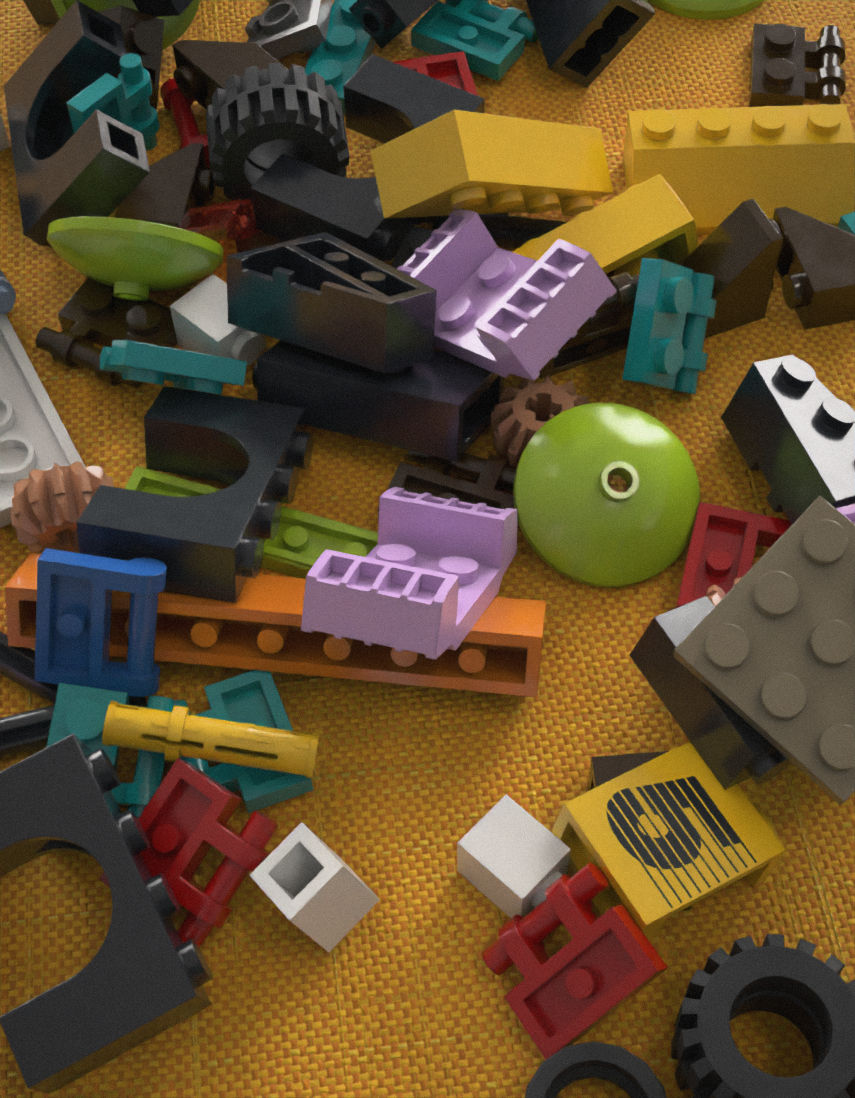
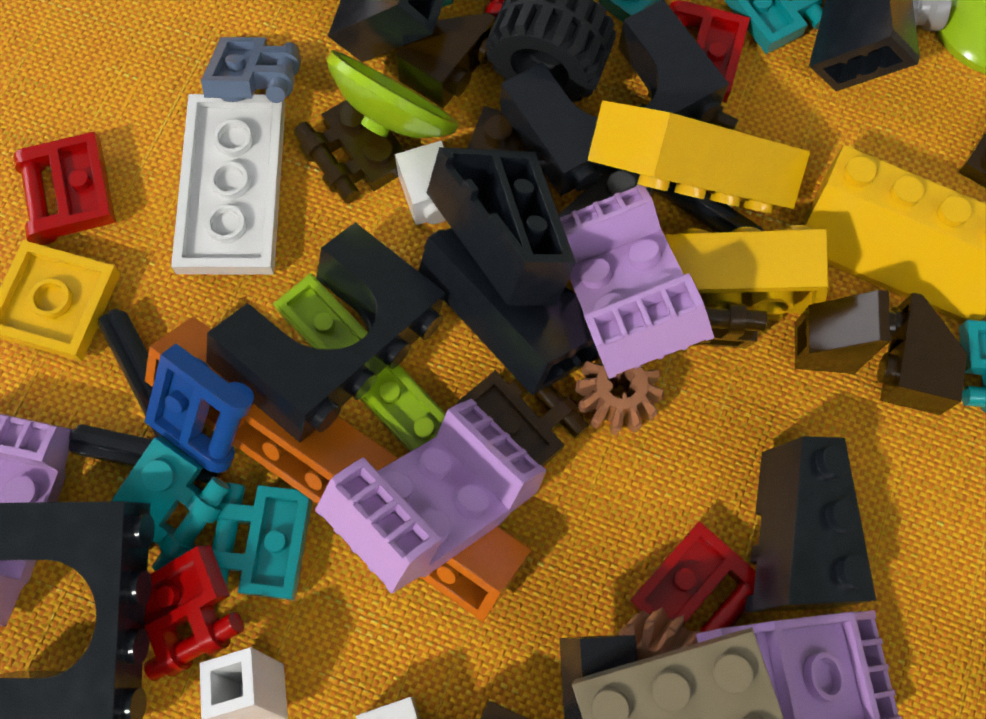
camera: 25 degrees right, 15 degrees up
nougat gear [10,461,114,553] -> none
teal plate [100,340,247,395] -> none
yellow pin [102,701,320,778] -> none
clear red slope [177,199,259,243] -> none
lime dish [513,403,700,588] -> none
teal plate [622,258,717,394] -> none

